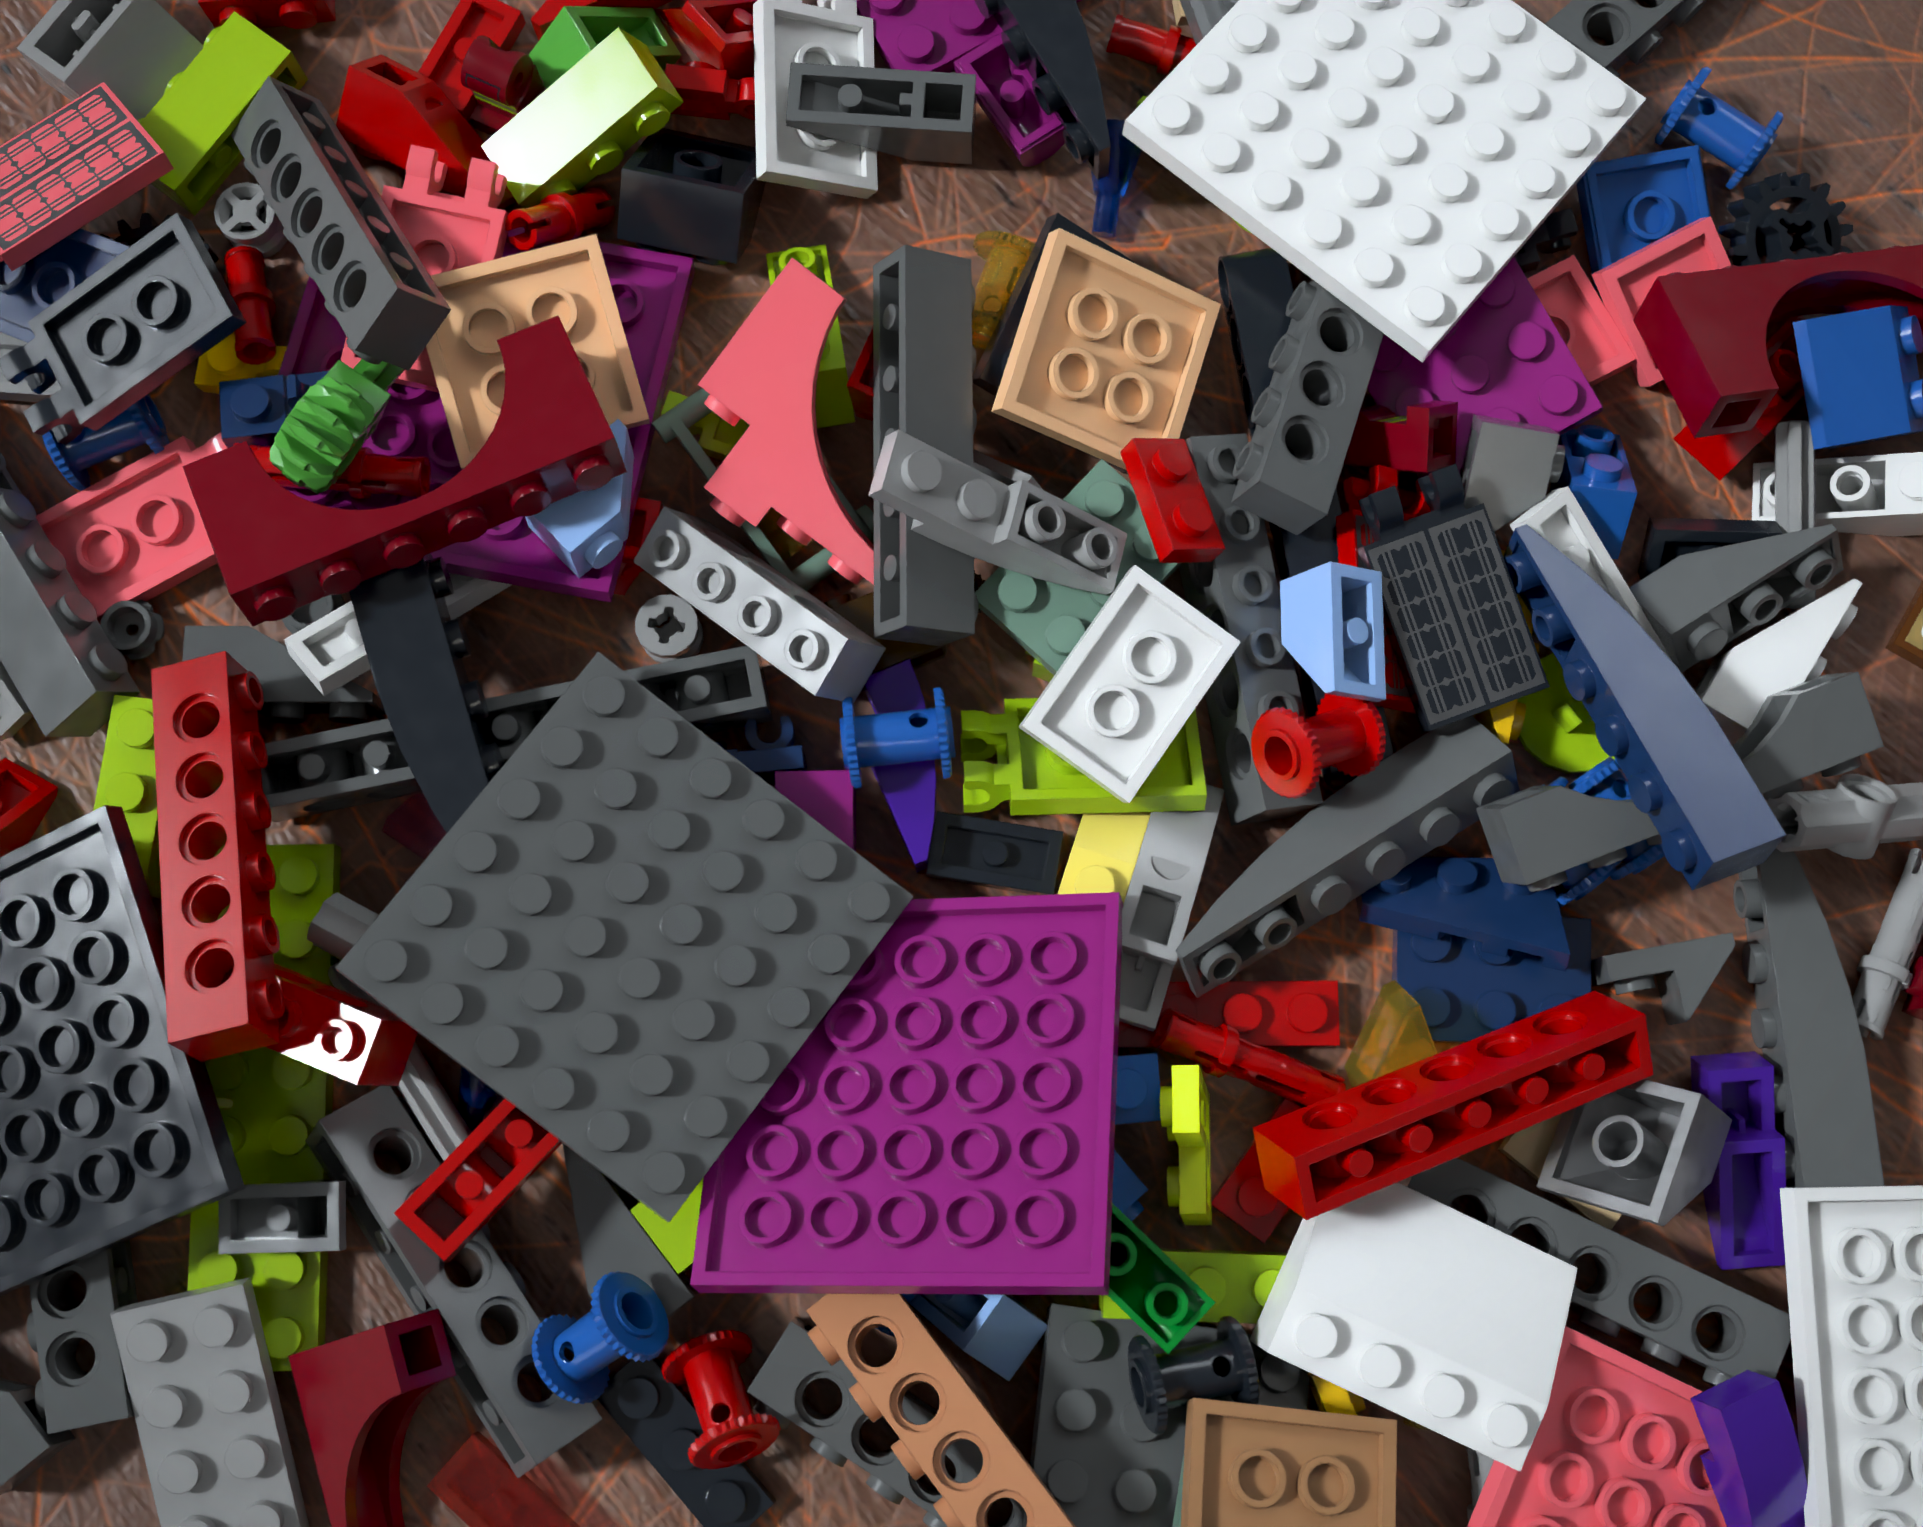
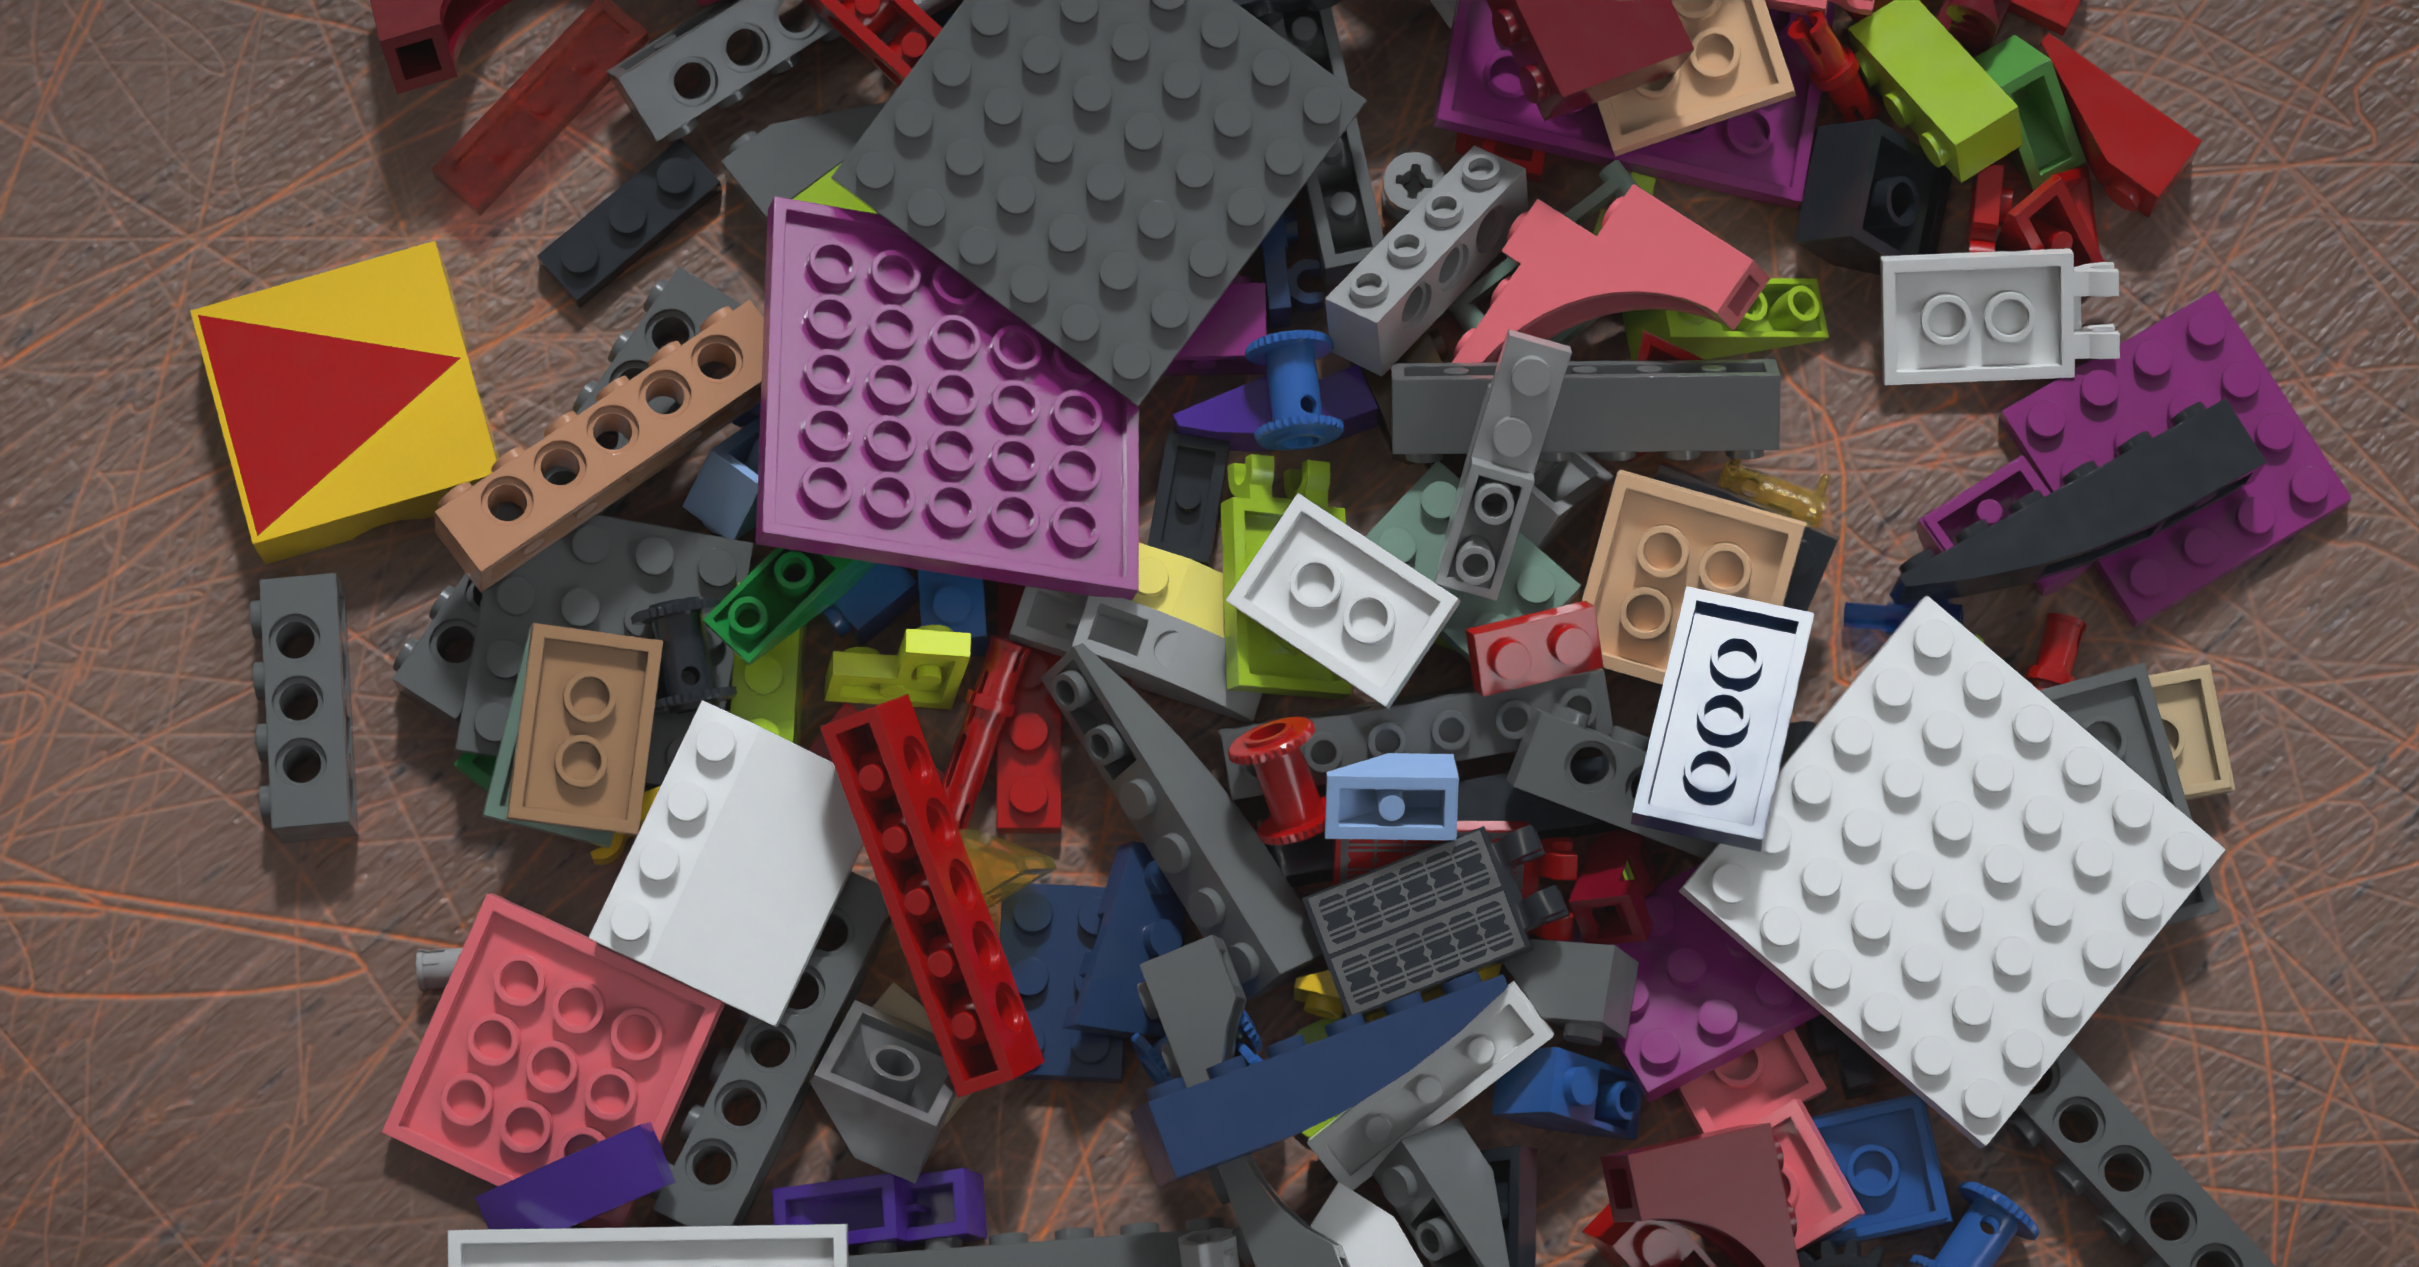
camera: 90 degrees right, 5 degrees down
light blue slope [525,419,634,578] -> none
blue hose [531,1271,669,1404] -> none
red hose [661,1330,781,1469] -> none
dark grey slope [786,62,976,164] -> none
dark grey slope [1591,932,1736,1025] -> none
none -> plate [1631,586,1814,852]

